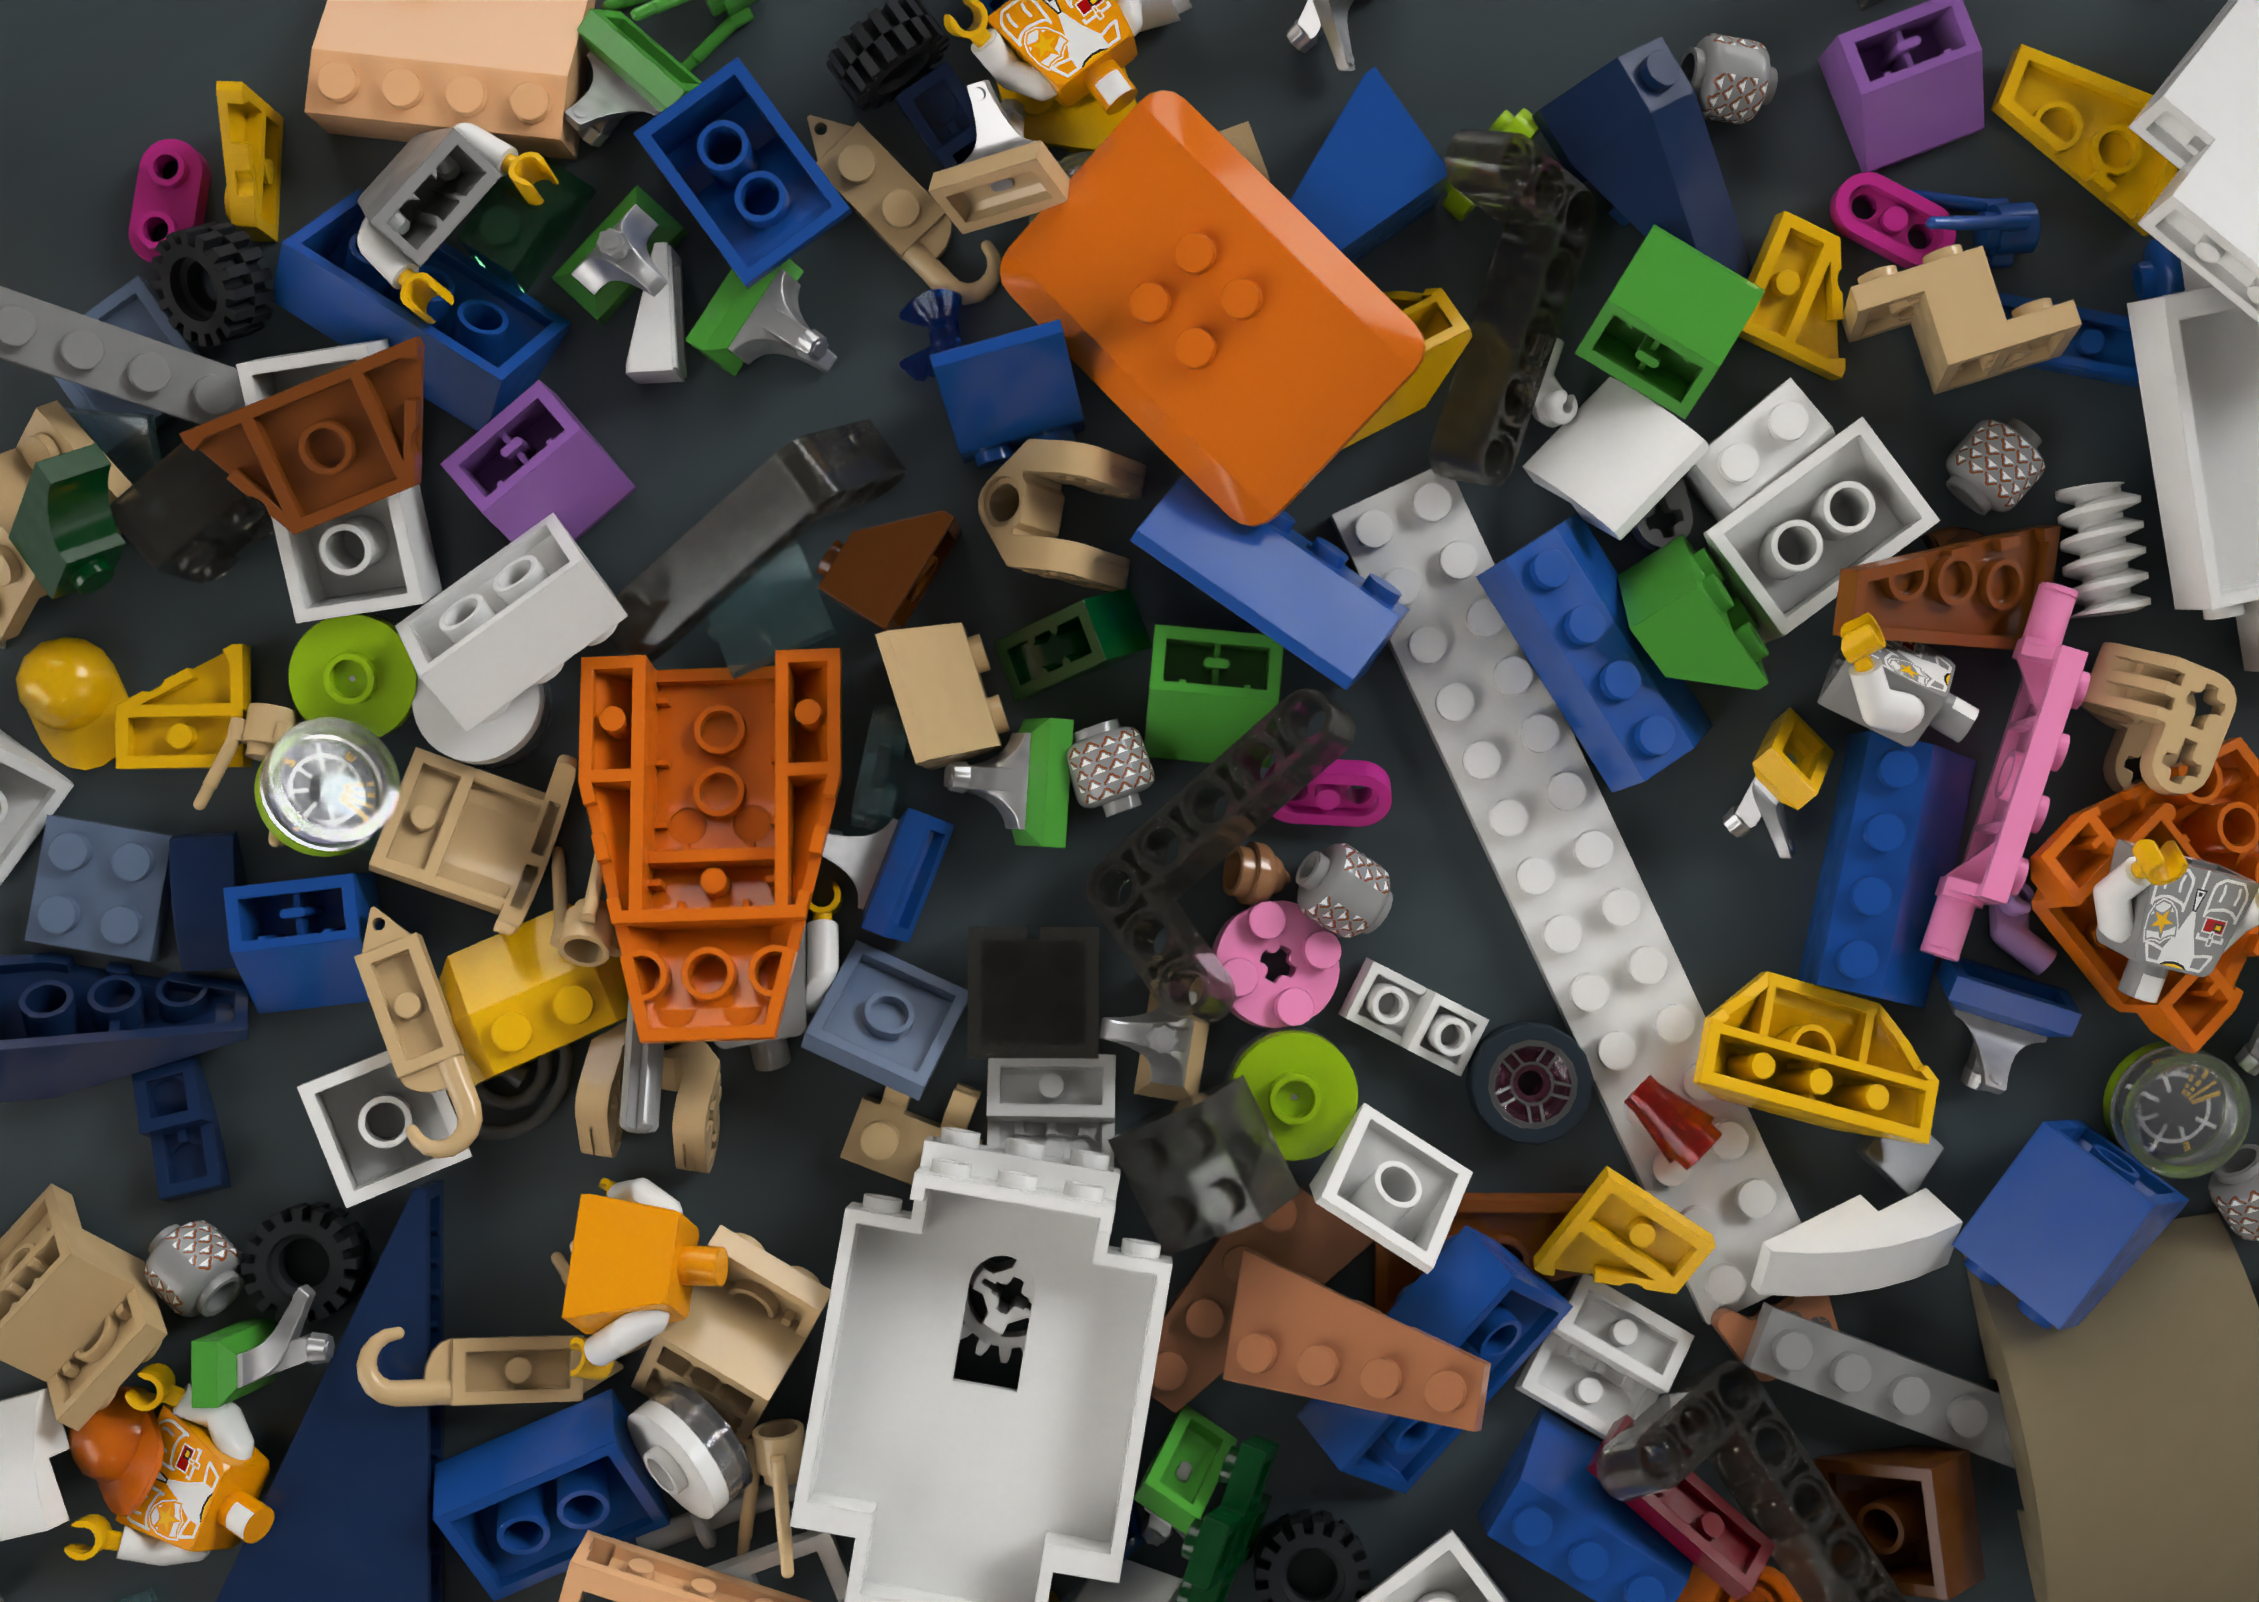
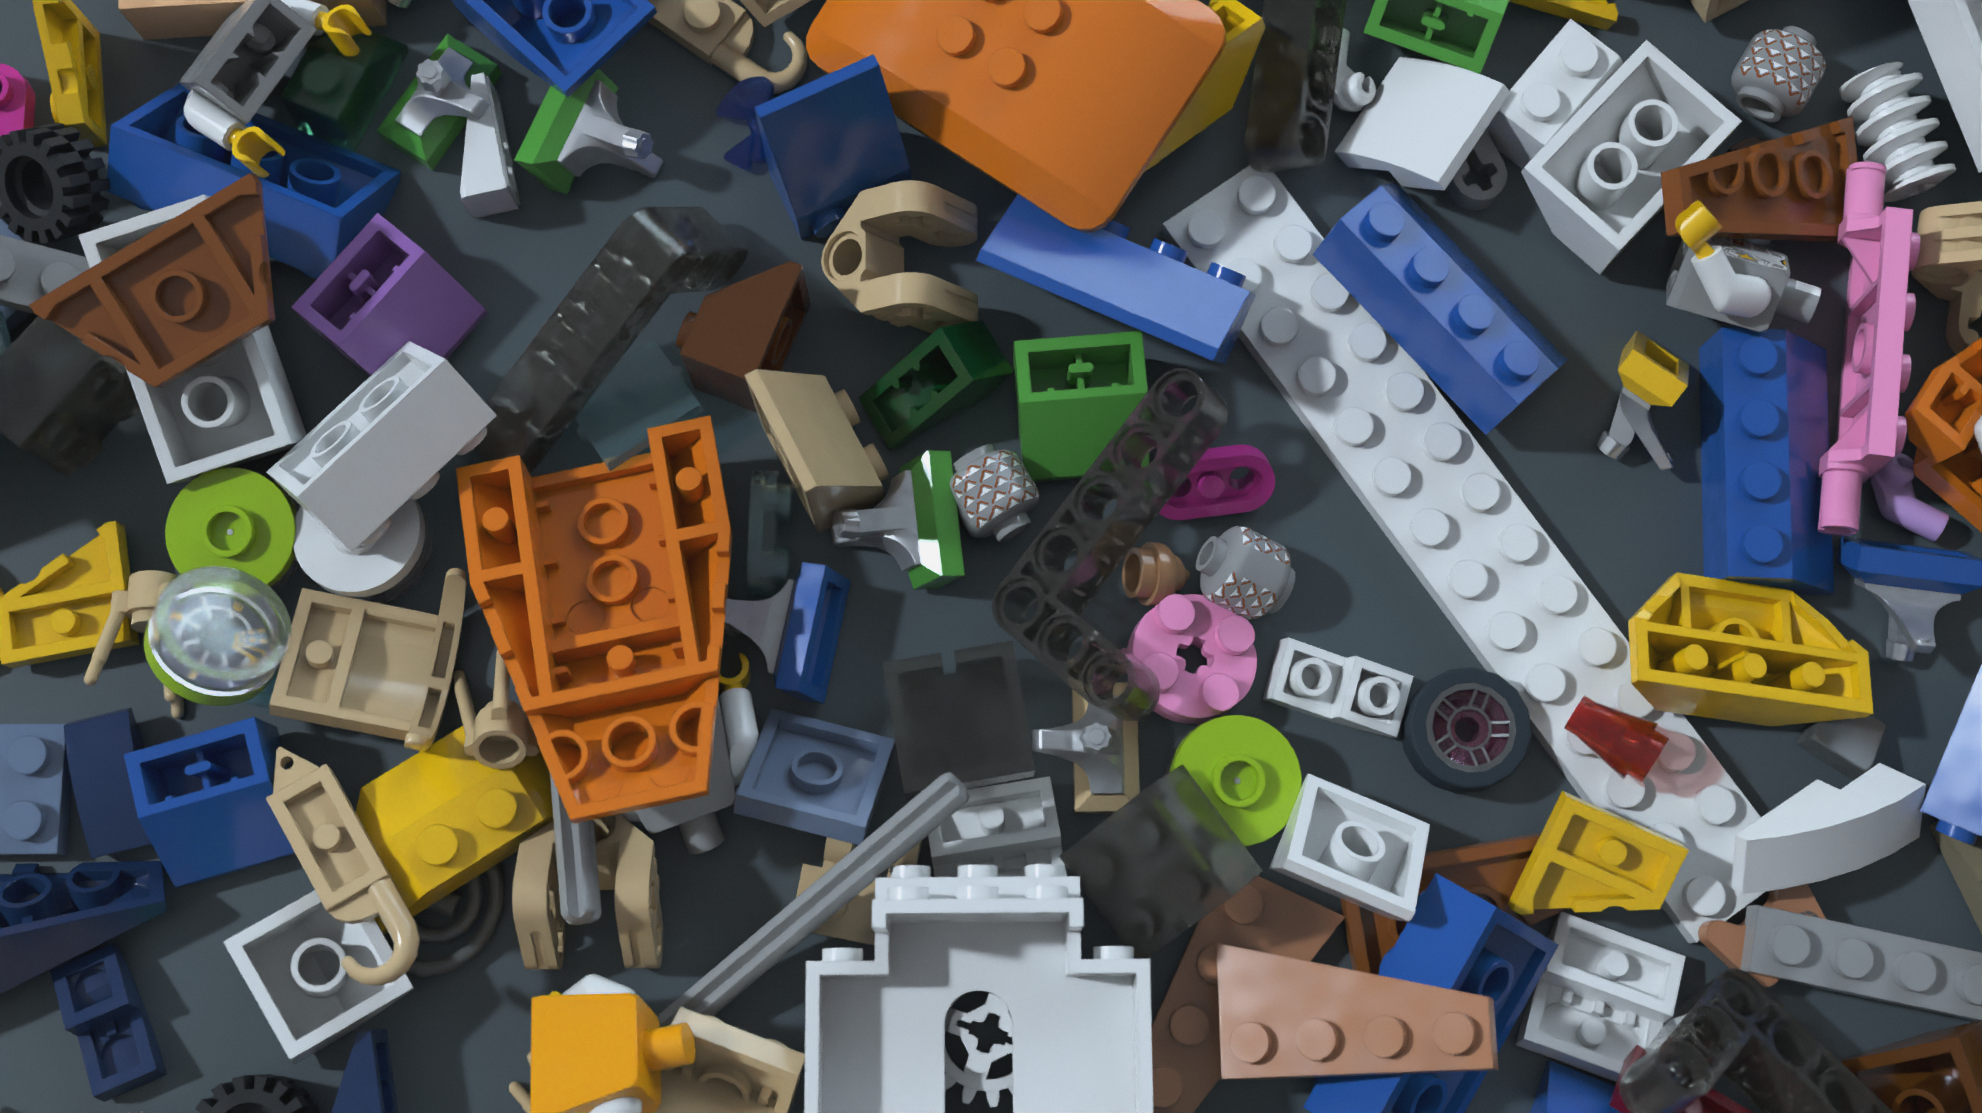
camera: 15 degrees left, 10 degrees down
bright green slope [1617,534,1769,690] -> none
none -> light grey axle [658,772,970,1027]

